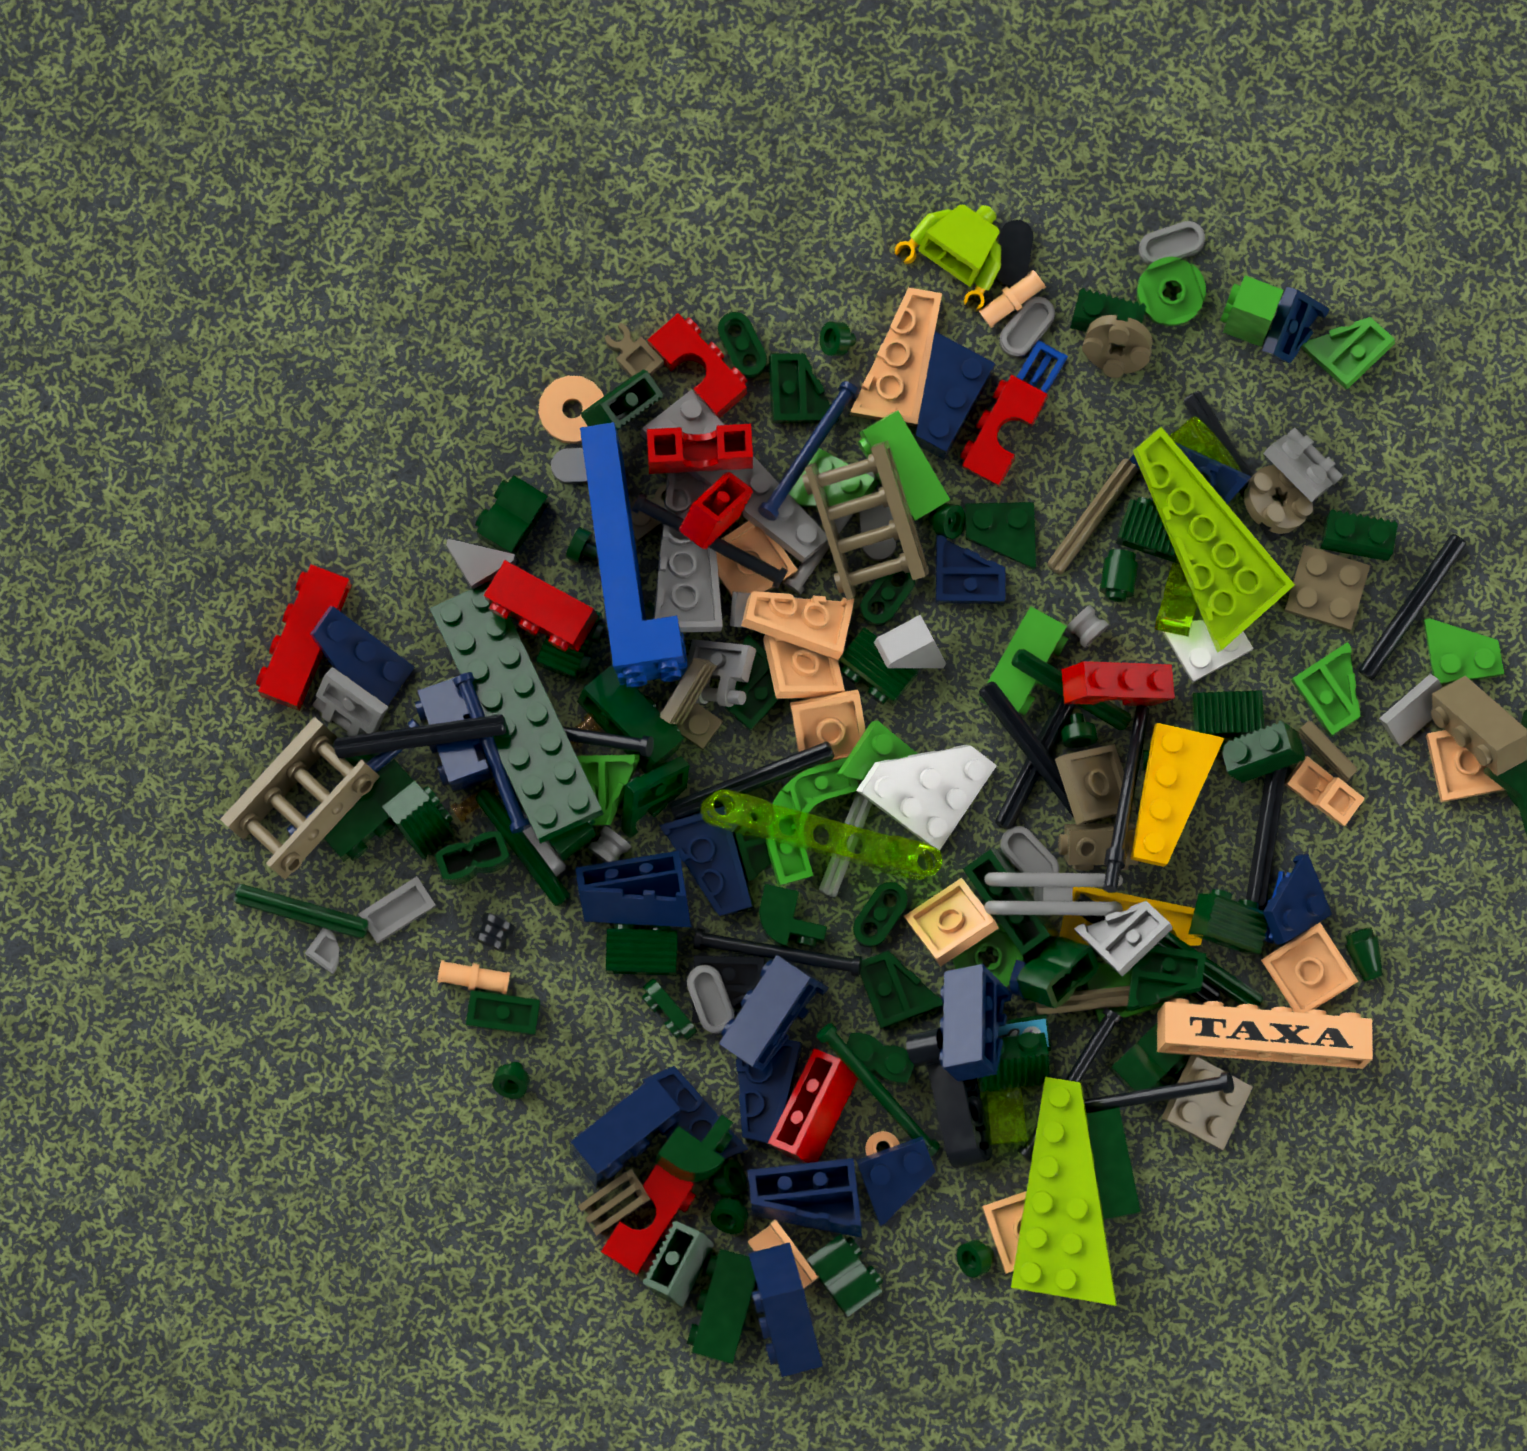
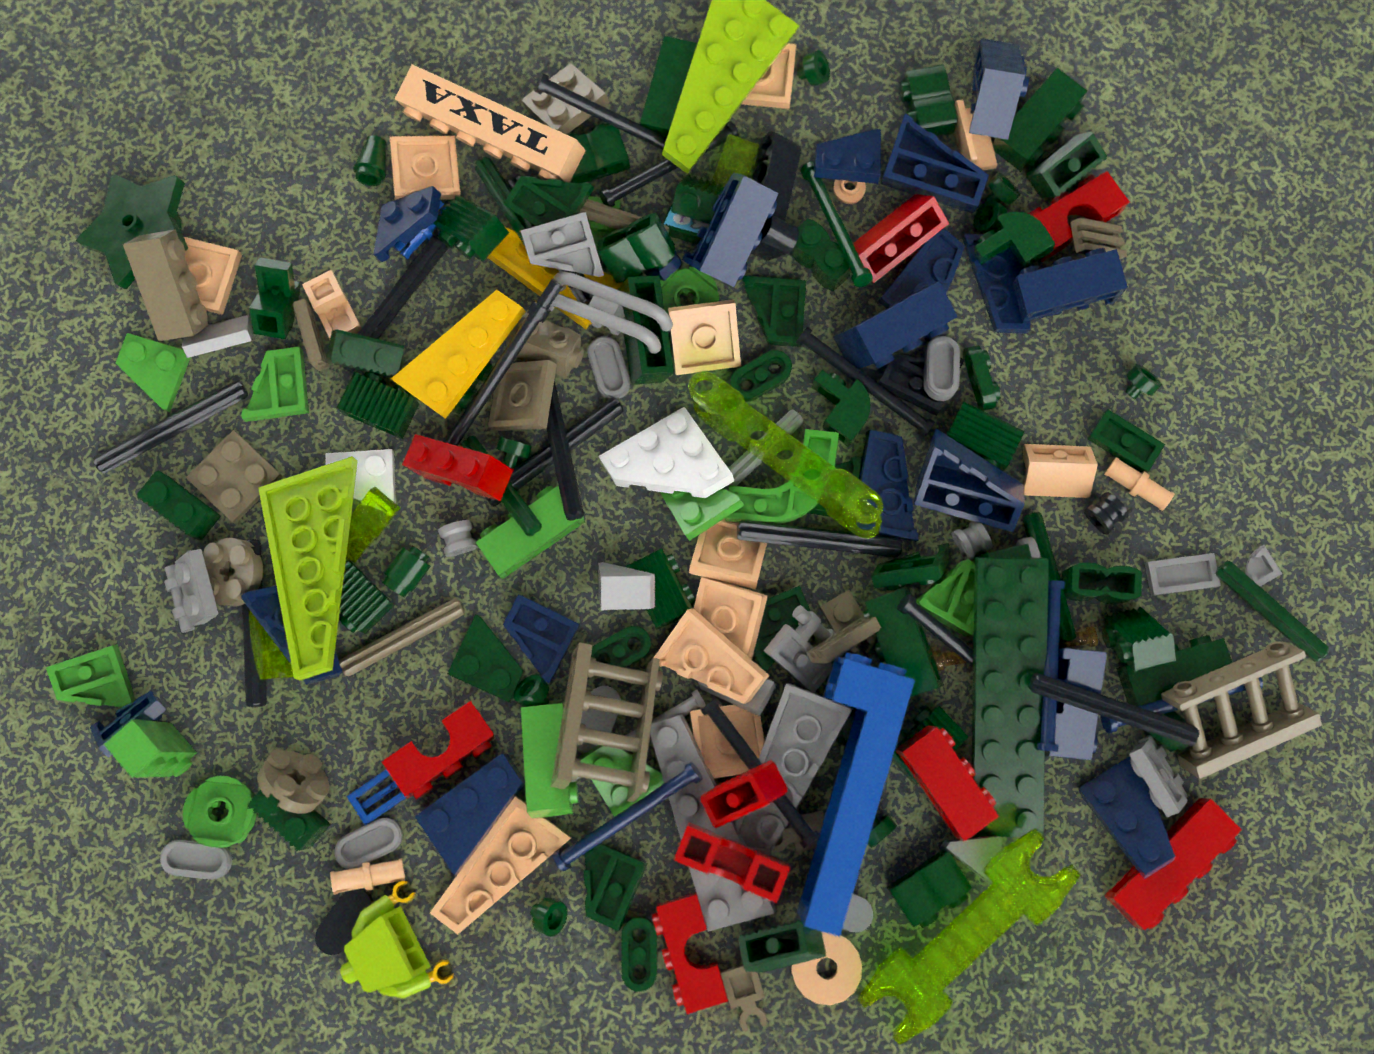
camera: 155 degrees left, 0 degrees up
none -> dark green brick [249,257,300,339]
none -> clear neon green piece [857,828,1081,1045]
none -> light nougat panel [1023,444,1098,498]

